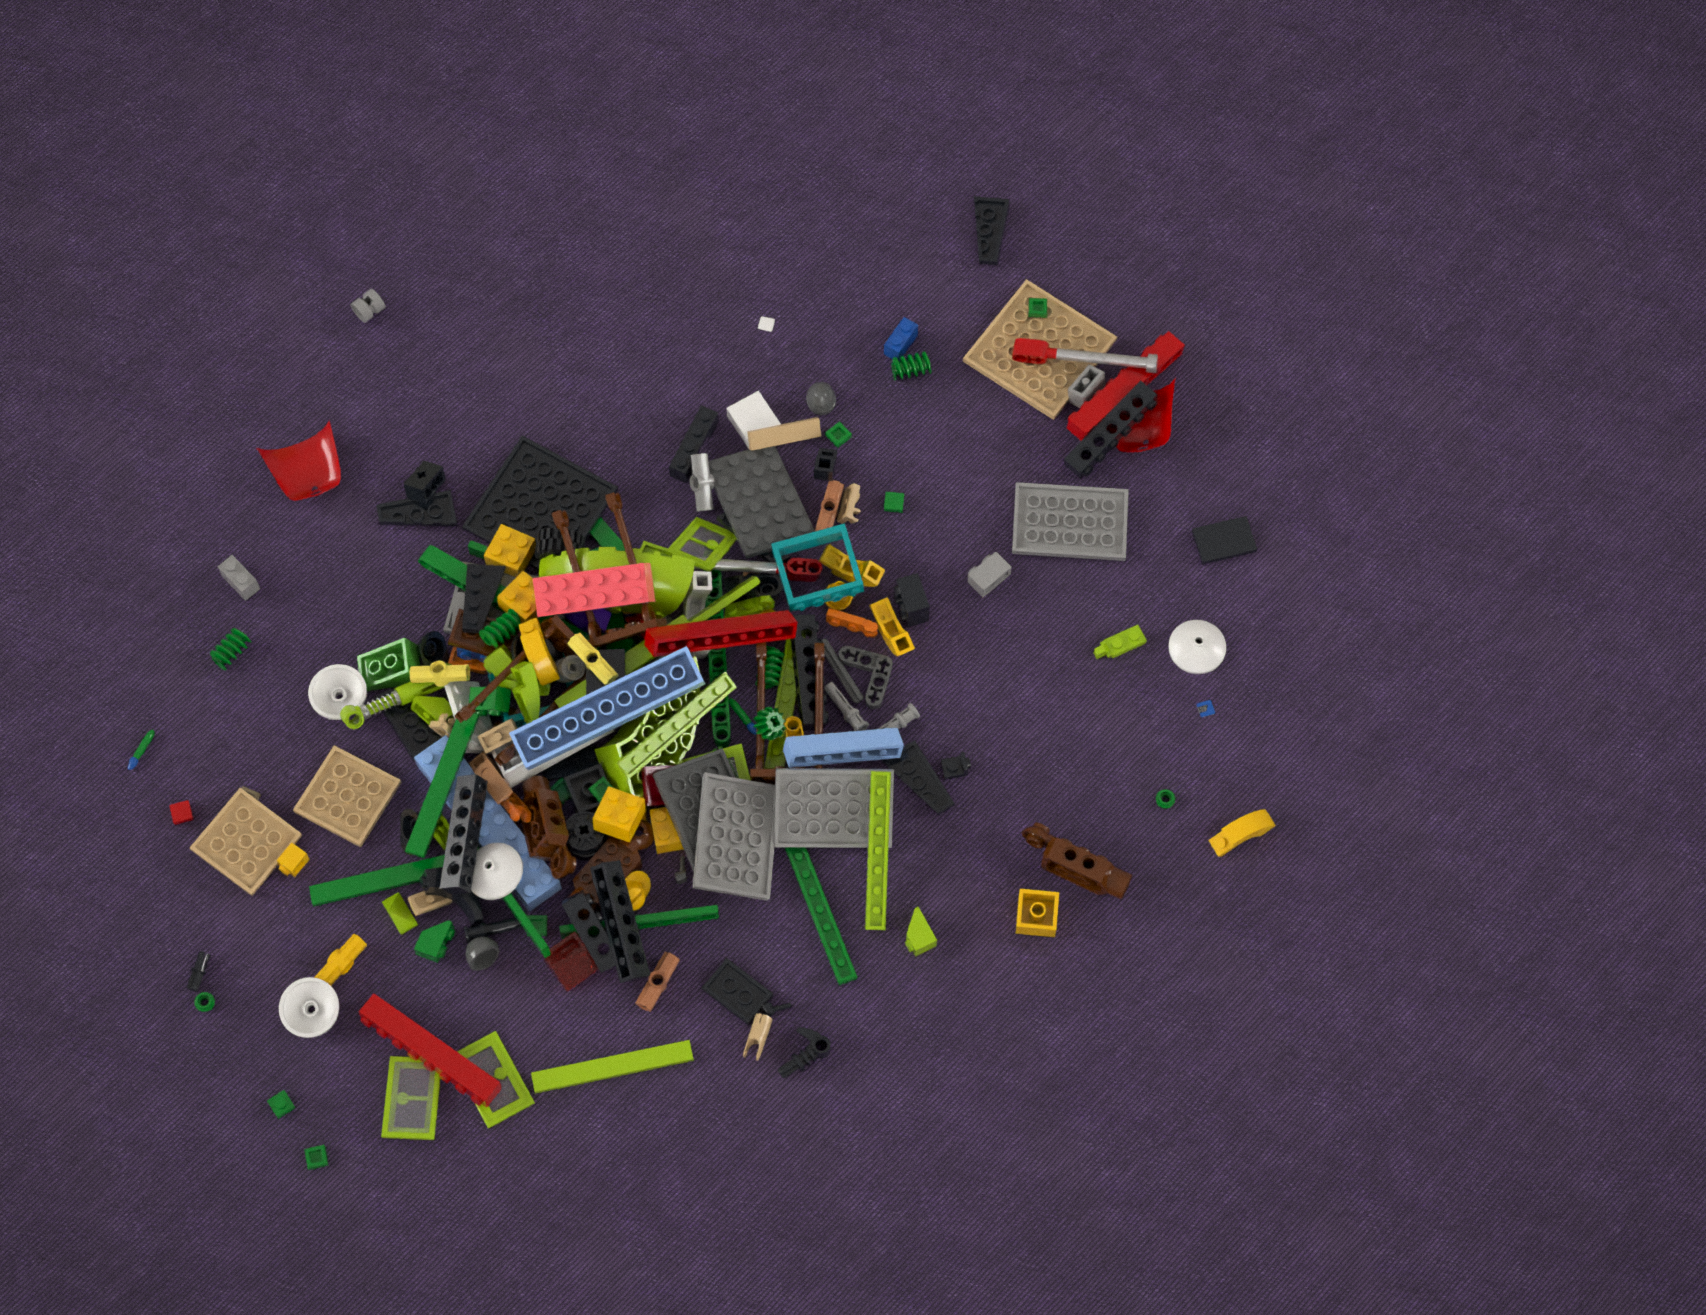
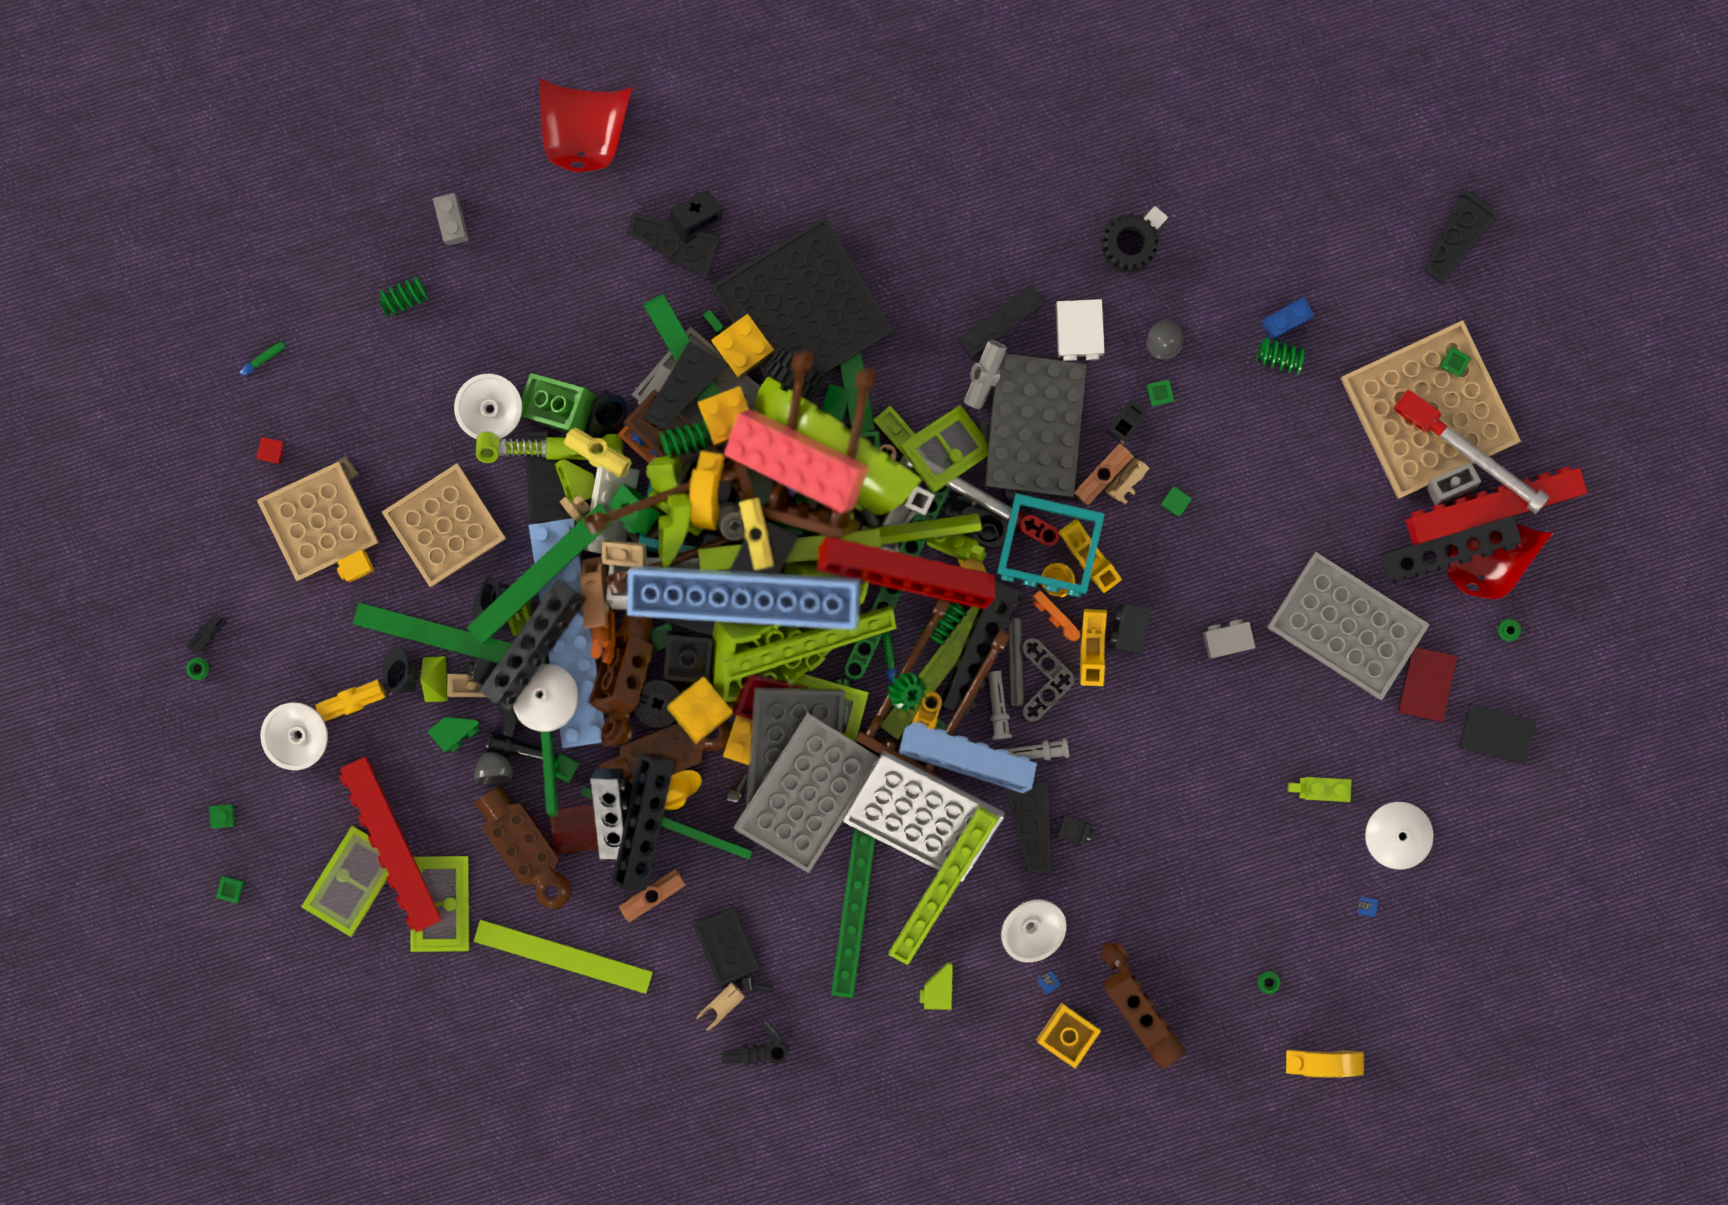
camera: 30 degrees right, 20 degrees up
green tile [588,776,614,803] -> none
tan tile [747,417,821,451] -> none
none -> black piece [382,646,418,695]
none -> reddish brown brick [475,785,572,909]
none -> white dish [1001,900,1066,962]
none -> blue sticker [1037,971,1061,995]
none -> black tyre [1101,213,1159,273]
none -> dark red tile [1398,647,1457,722]
none -> green plate [1498,619,1521,642]

